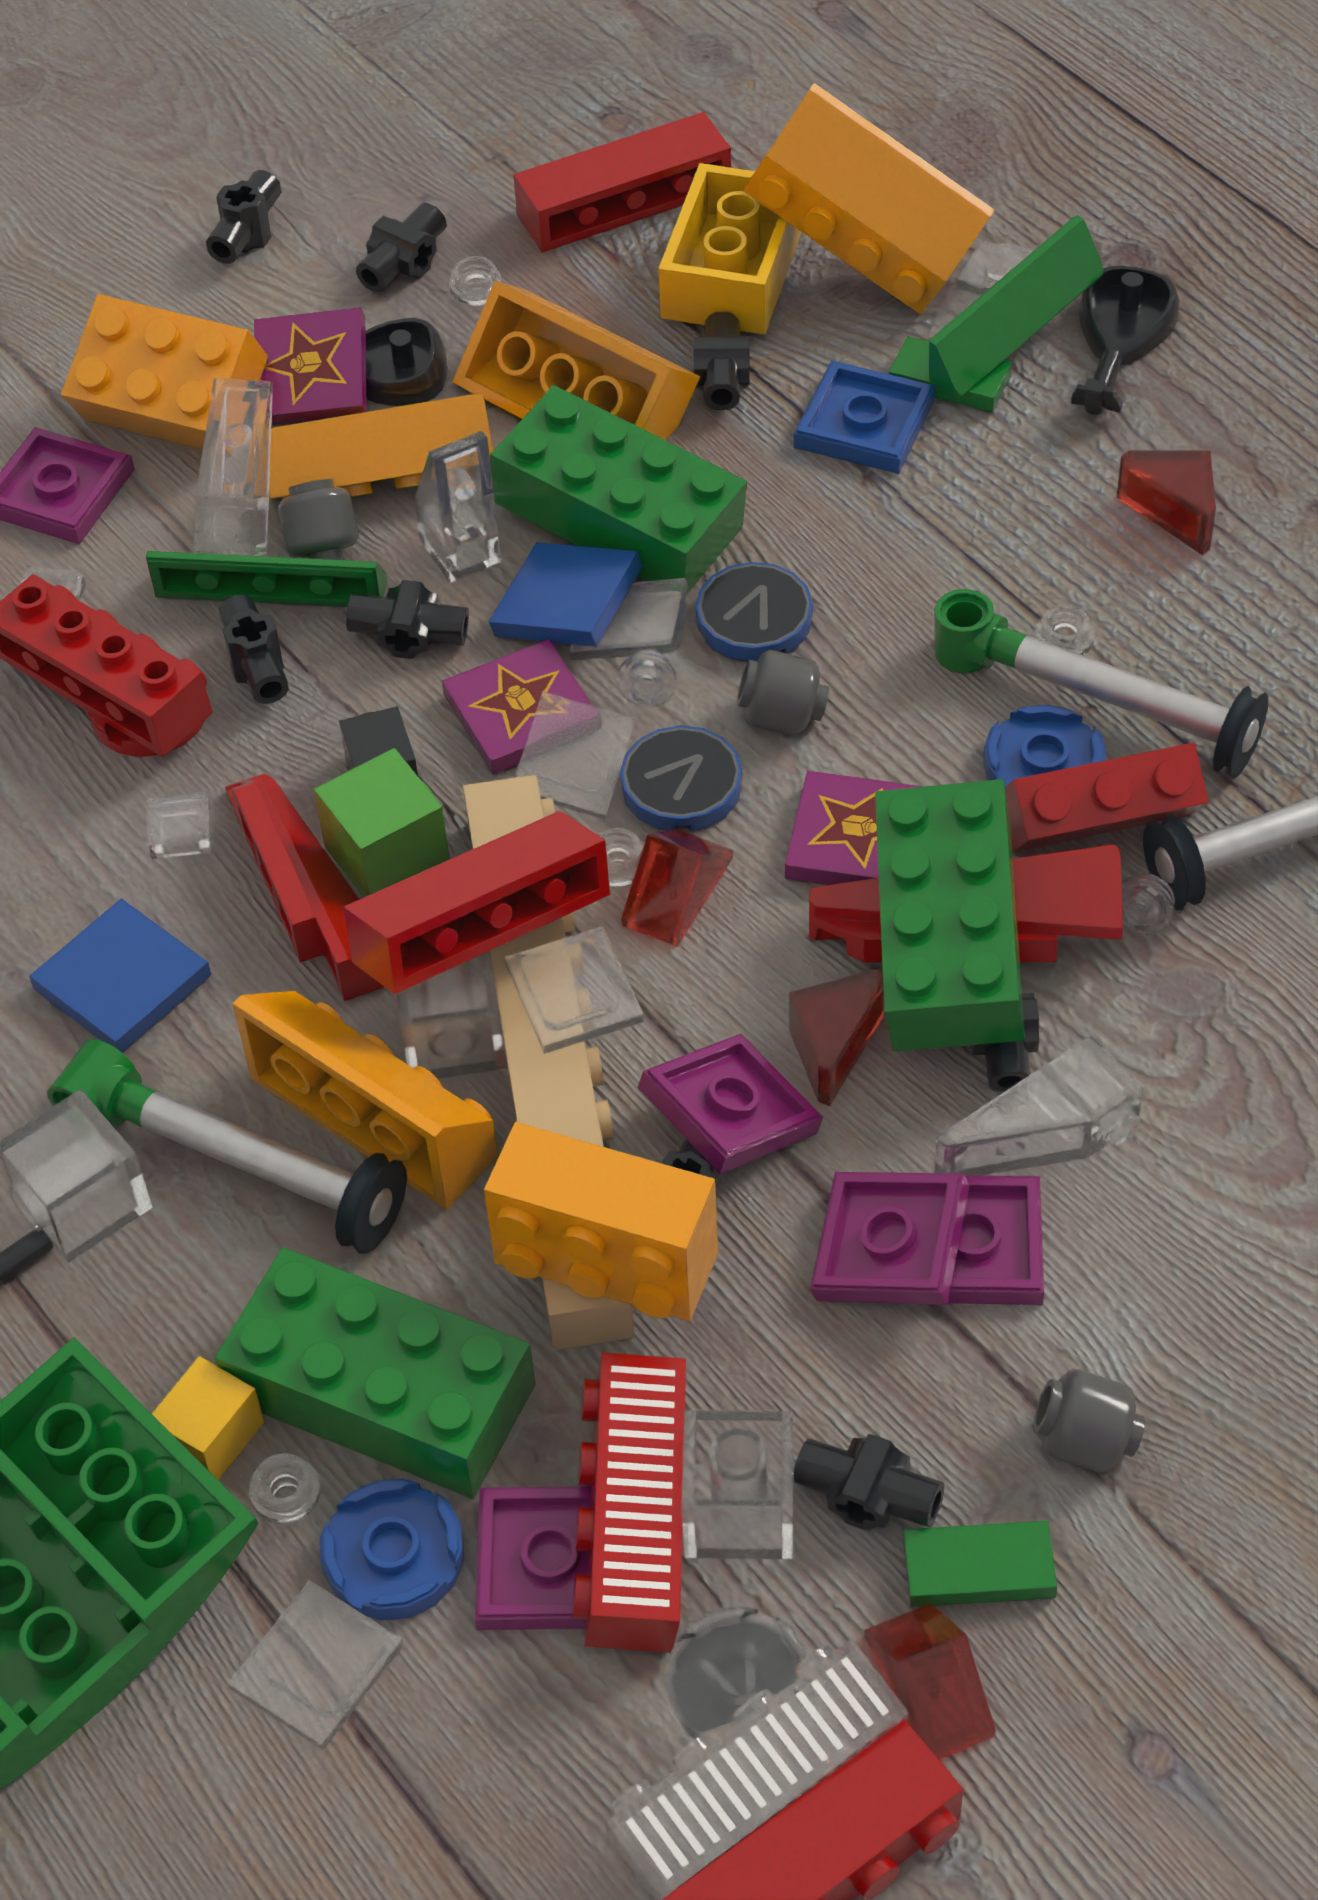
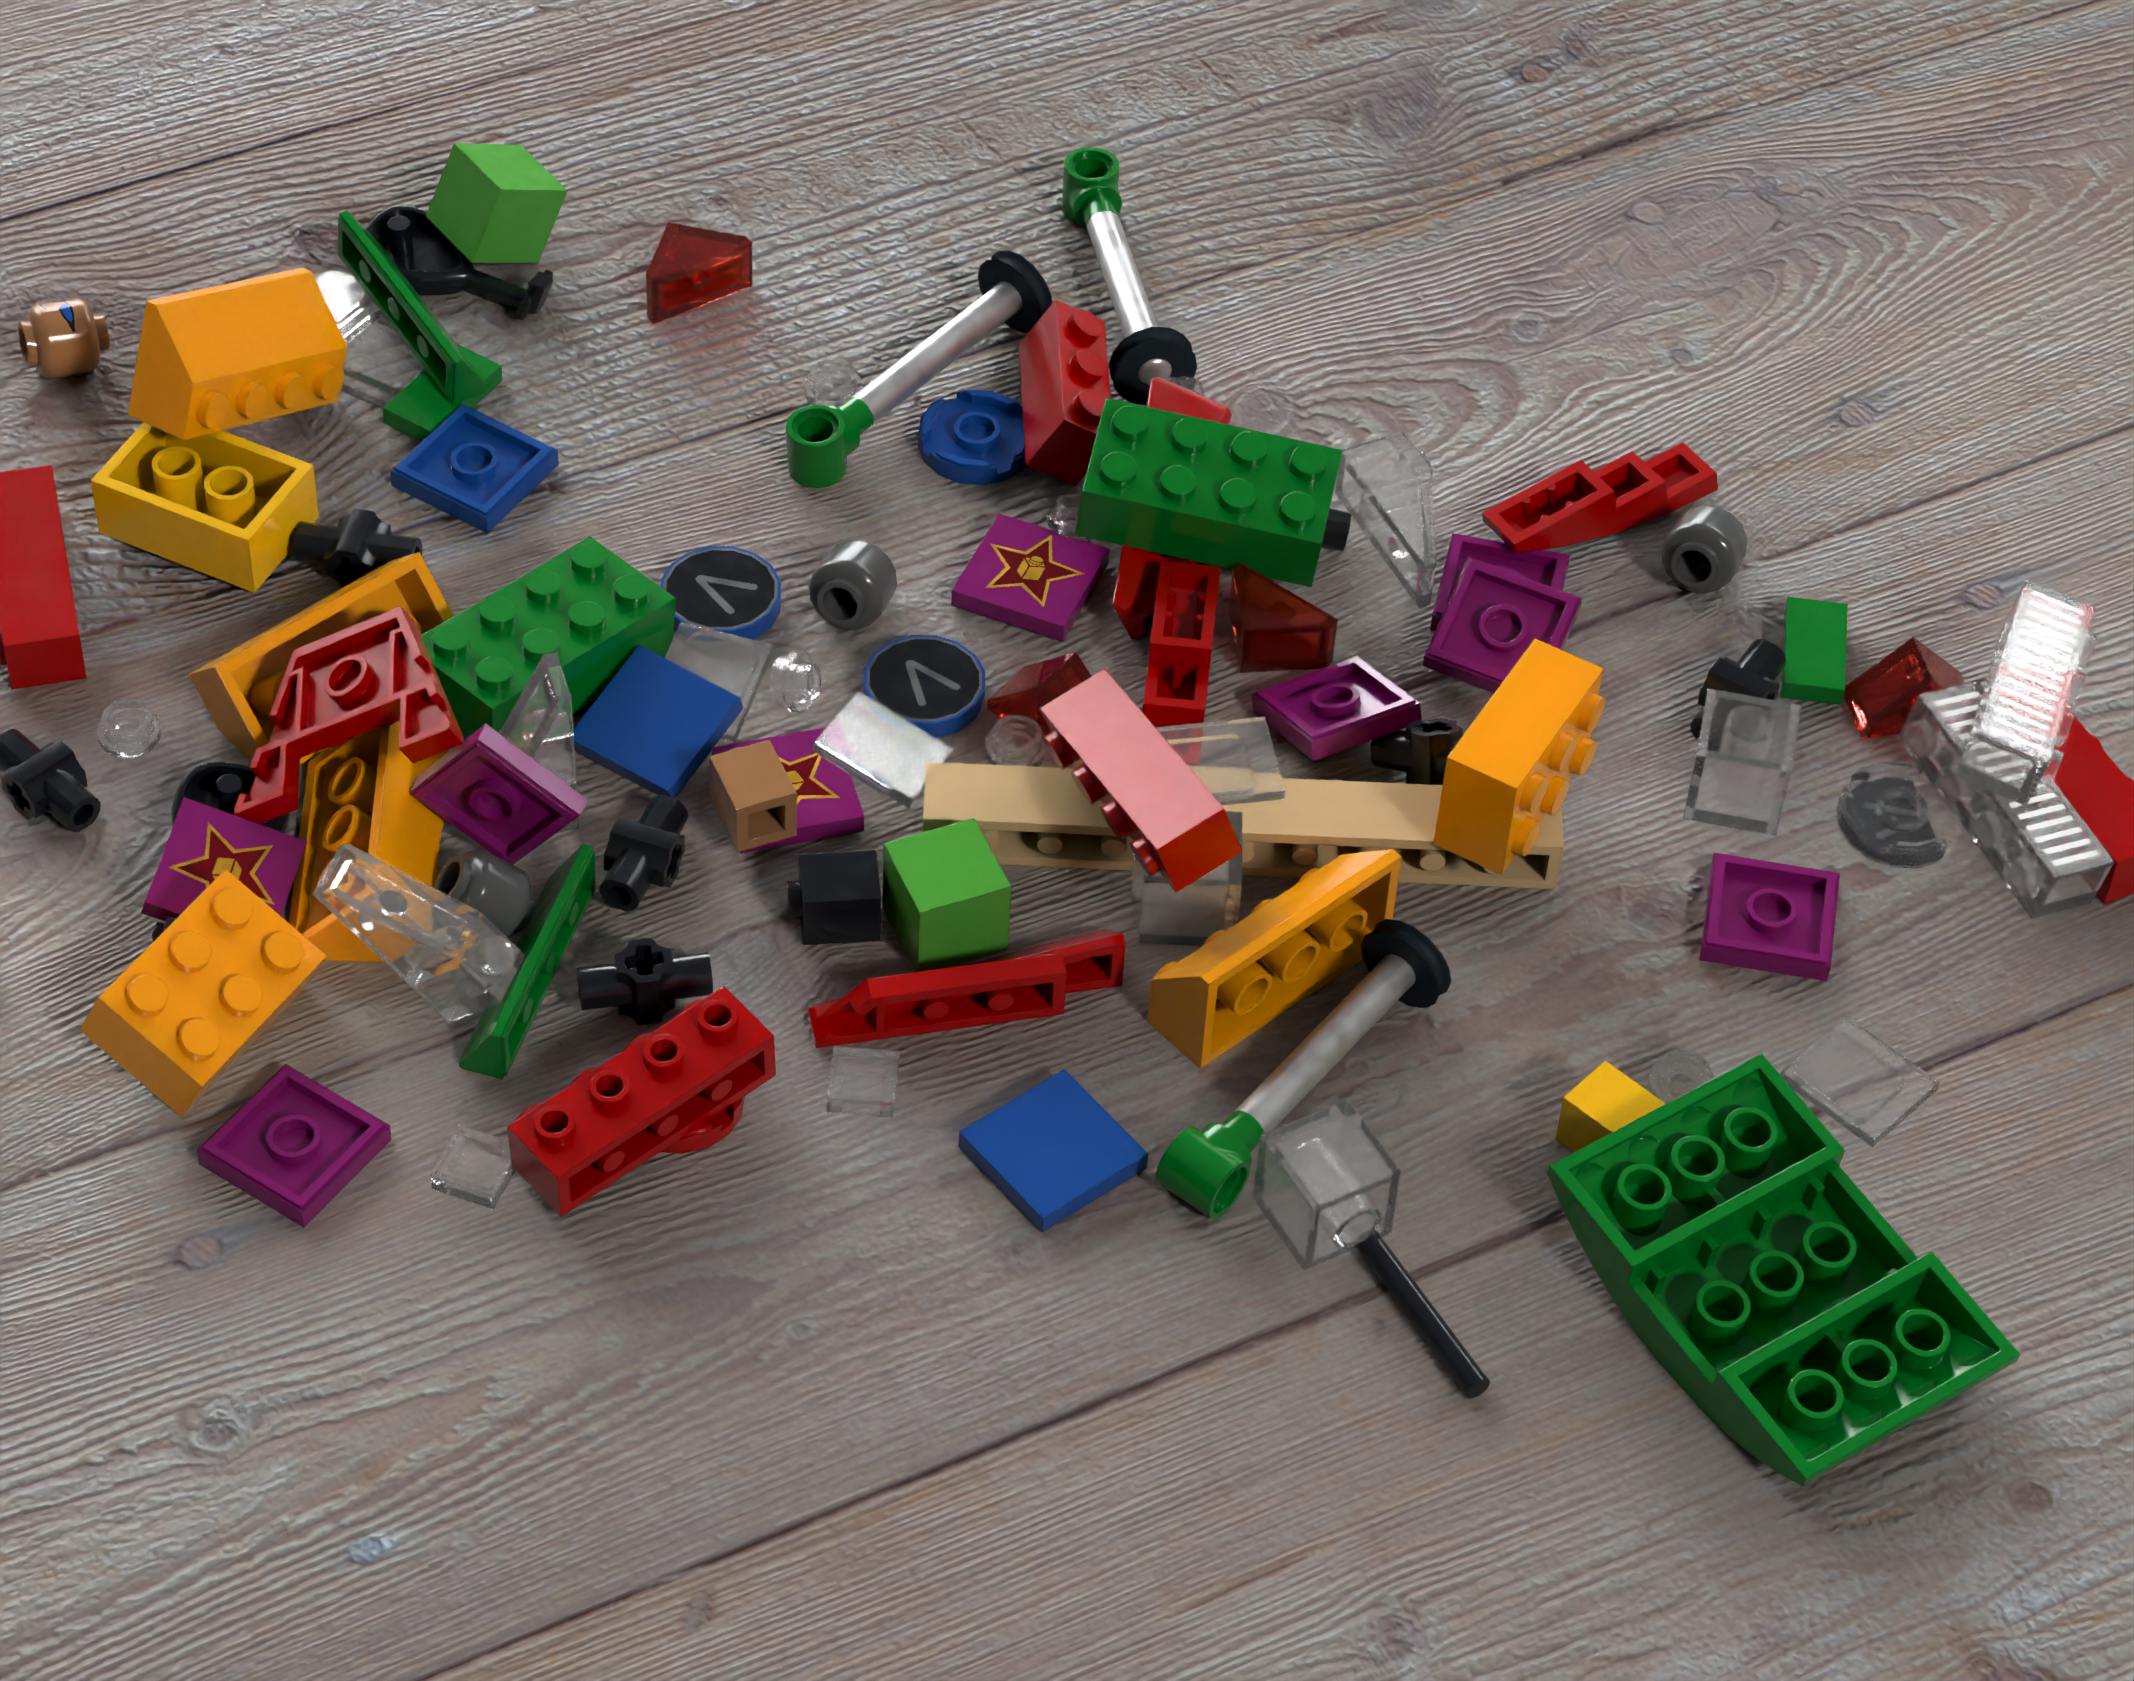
camera: 85 degrees left, 5 degrees down
green brick [214,1247,536,1500] -> none
blue tile [320,1478,464,1620] -> none
red brick [572,1352,686,1653] -> none
none -> medium nougat head [18,298,110,379]
none -> red wing [234,606,463,824]
none -> magenta tile [409,723,588,865]
none -> bright green head [426,143,568,263]
none -> medium nougat brick [709,740,797,852]
none -> red slope [1142,561,1221,774]
none -> red slope [1482,442,1718,553]
none -> clear brick [1955,579,2098,806]

